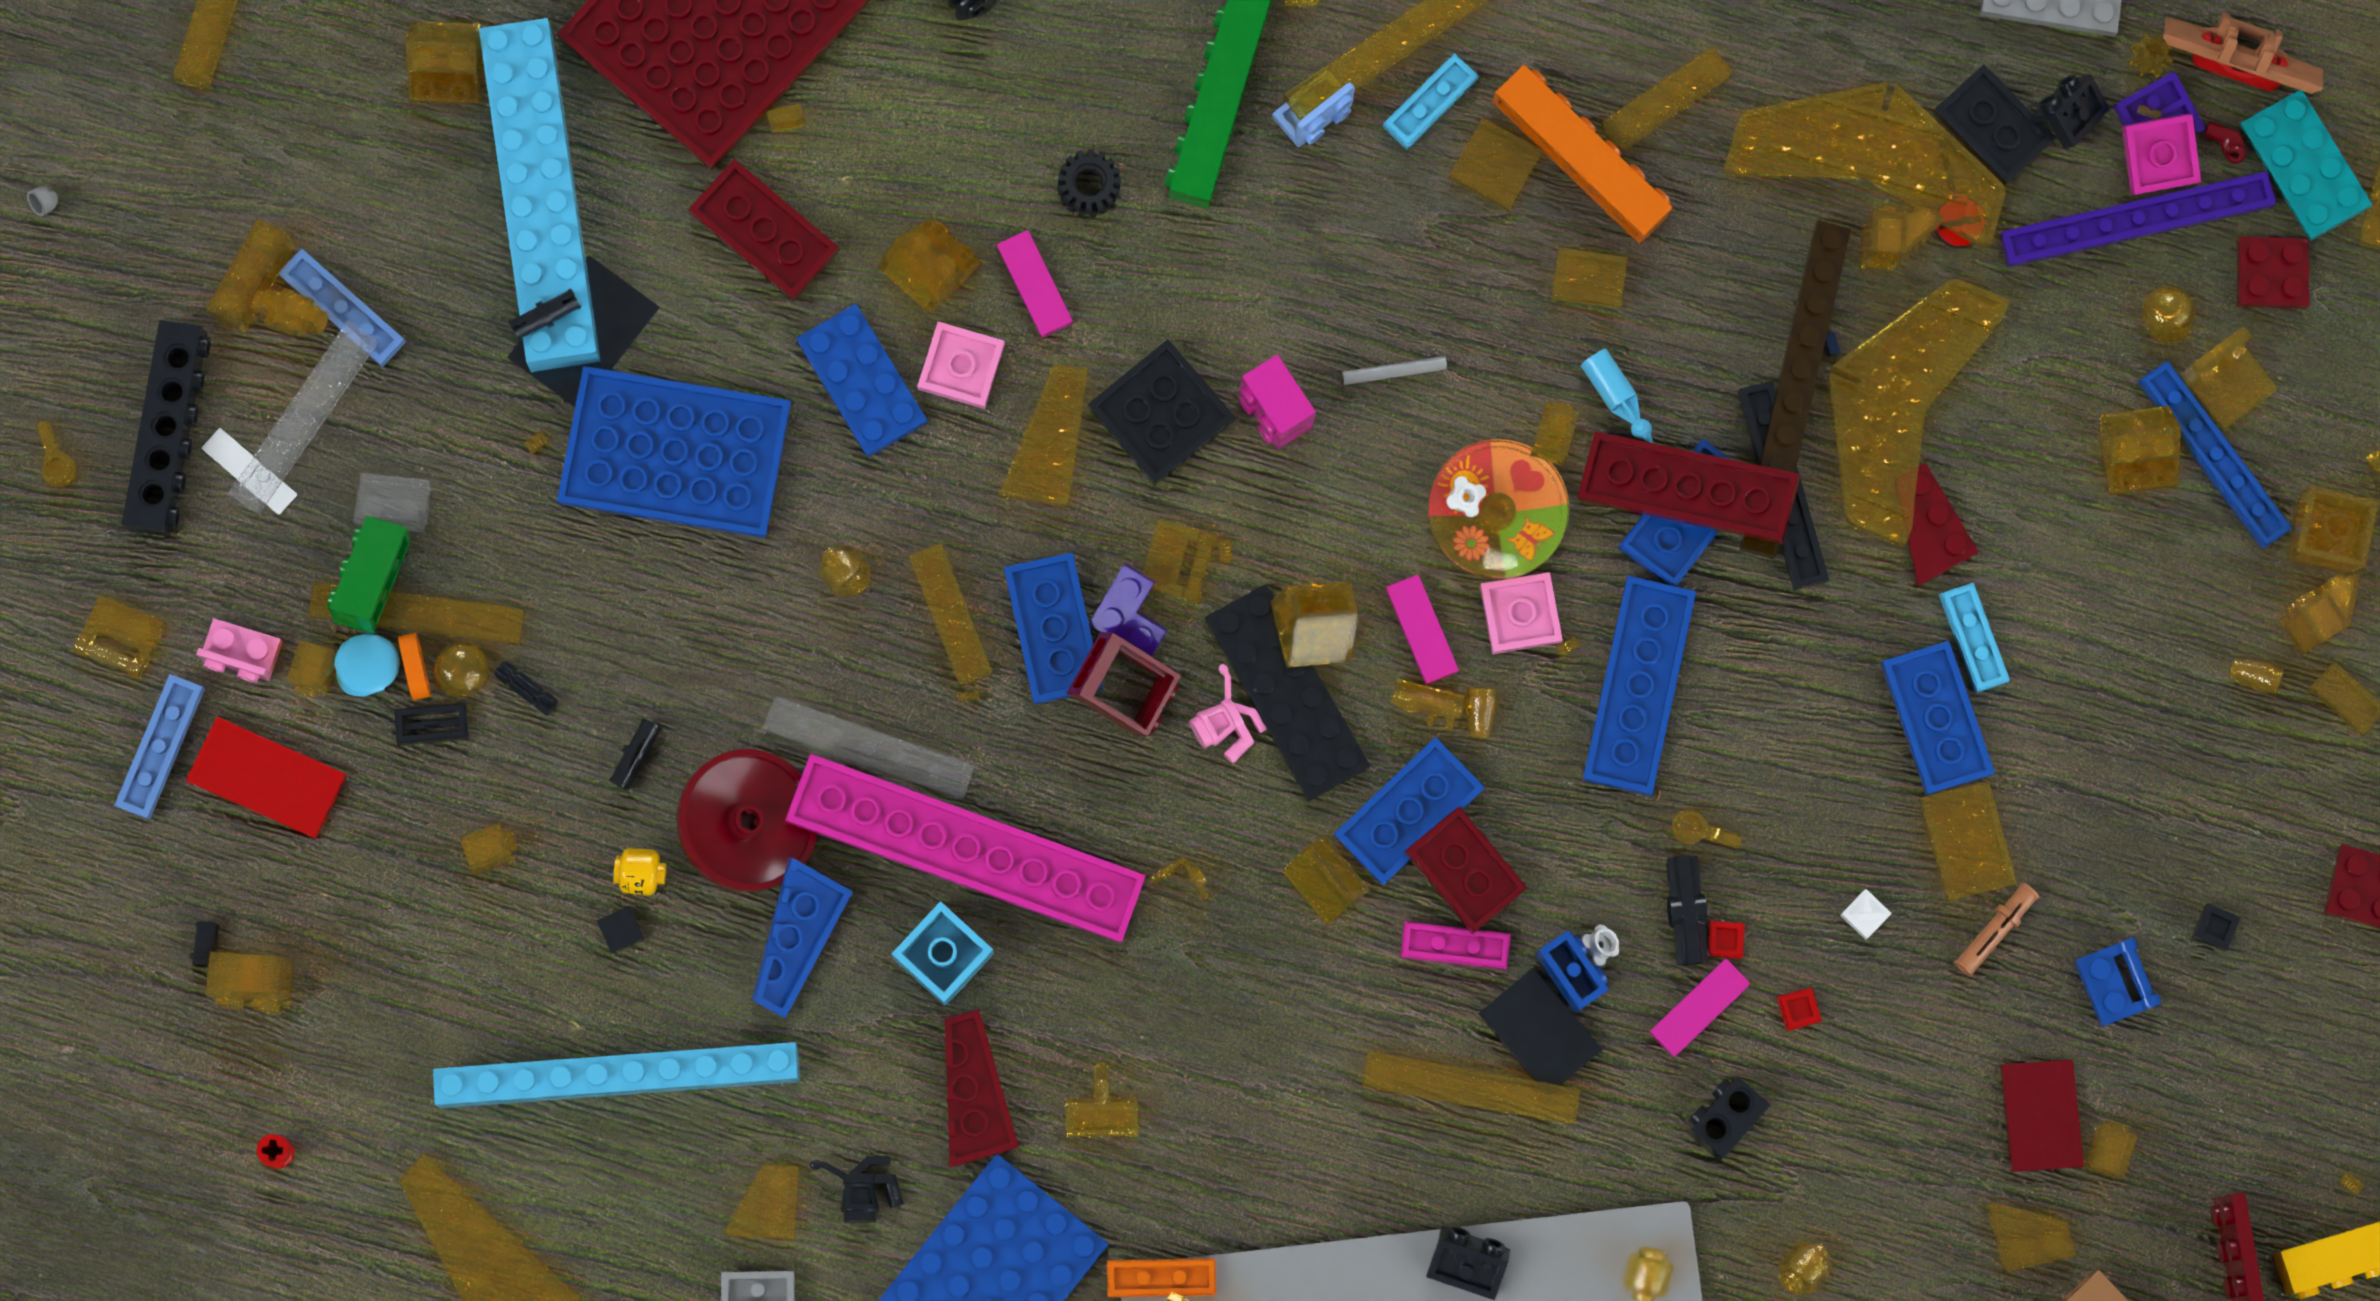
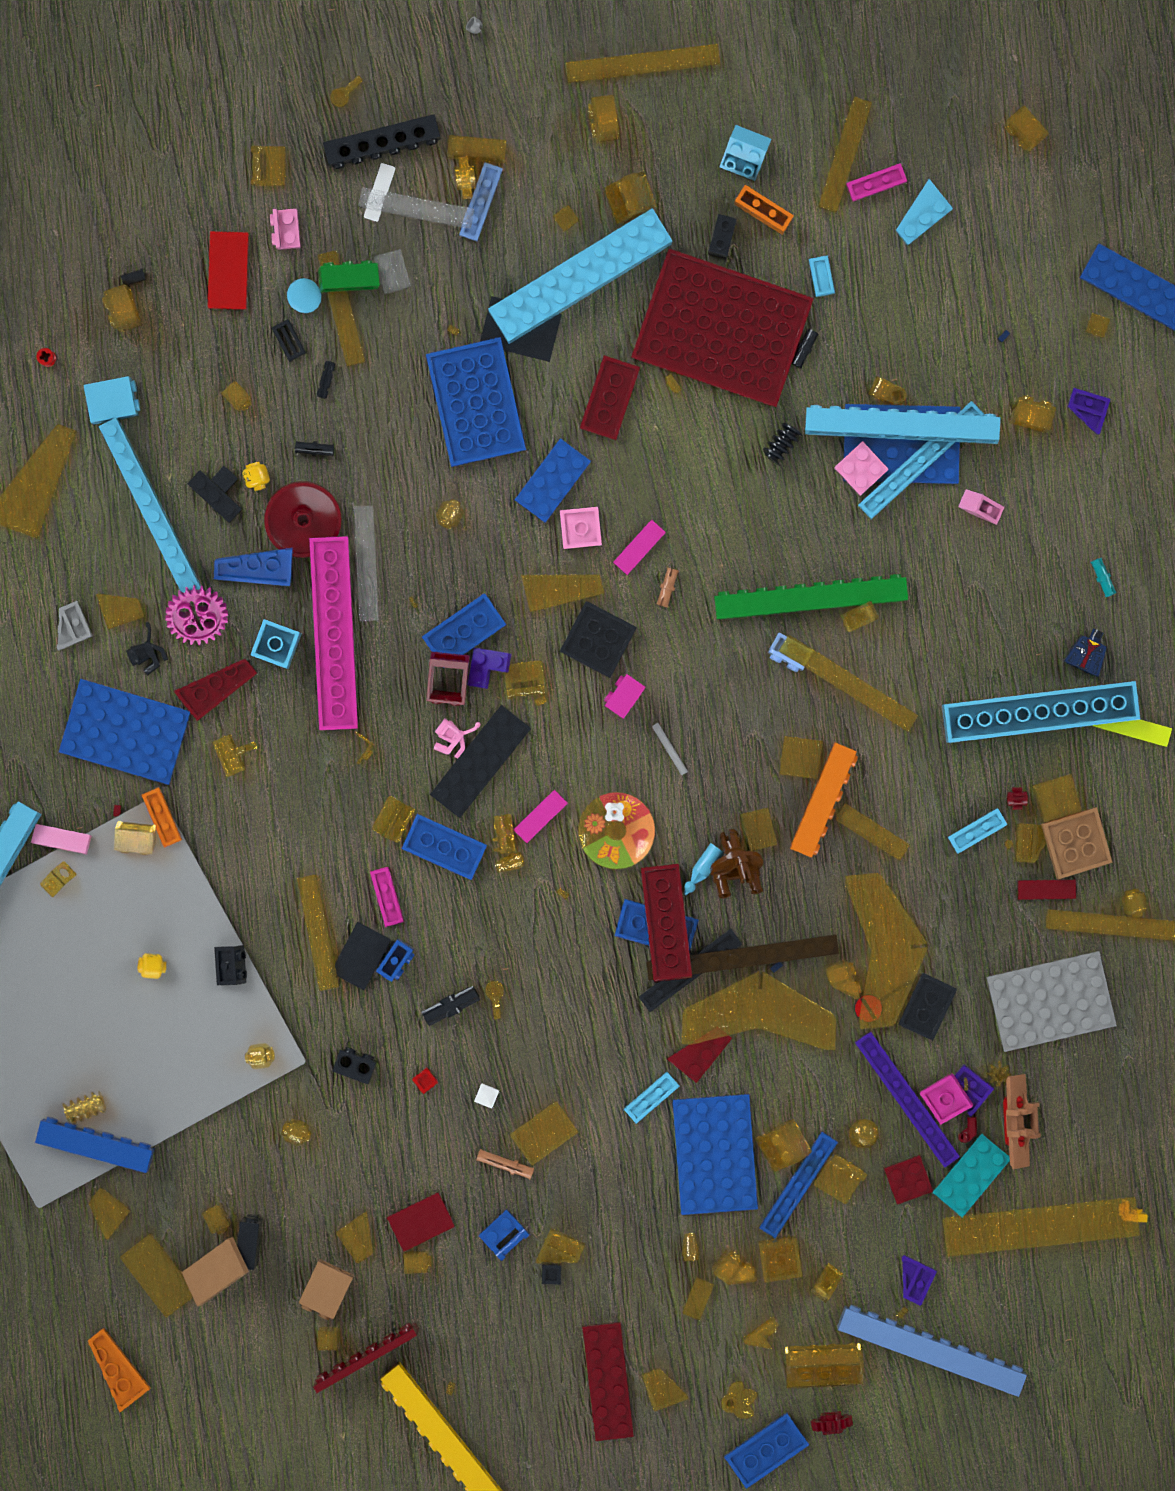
camera: 70 degrees right, 10 degrees up
medium blue plate [114,674,205,820] -> none
clear yellow brick [287,640,336,698] -> none
orange beam [398,632,431,701] -> none
clear yellow hair [433,643,489,698] -> none
black pin [508,288,581,341] -> none
clear yellow slope [878,217,983,313] -> none
clear yellow plate [909,543,993,687] -> none
black tyre [1057,150,1121,217] -> none
clear yellow slope [1270,581,1358,667] -> none
medium azure tile [1382,53,1479,150] -> none
dark red tile [1404,806,1527,934] -> none
bright pink plate [1480,572,1563,654] -> none
clear yellow tile [1530,402,1580,466] -> none
white plate [1581,925,1619,966] -> none
blue plate [1582,576,1696,797] -> none
dark pink tile [1649,958,1751,1058] -> none
red tile [1707,920,1745,960] -> none
blue plate [1880,641,1995,796] -> none
black bracket [2031,75,2110,149] -> none
none -> medium azure brick [83,376,141,425]
none -> dark pink gear [165,585,228,645]
none -> black plate [187,470,243,523]
none -> clear yellow wing [535,1228,585,1264]
none -> clear yellow tile [553,205,580,232]
none -> clear yellow brick [588,95,619,143]
none -> nougat pin [656,567,679,608]
none -> blue plate [673,1094,758,1215]
none -> reddish brown piece [710,829,764,899]

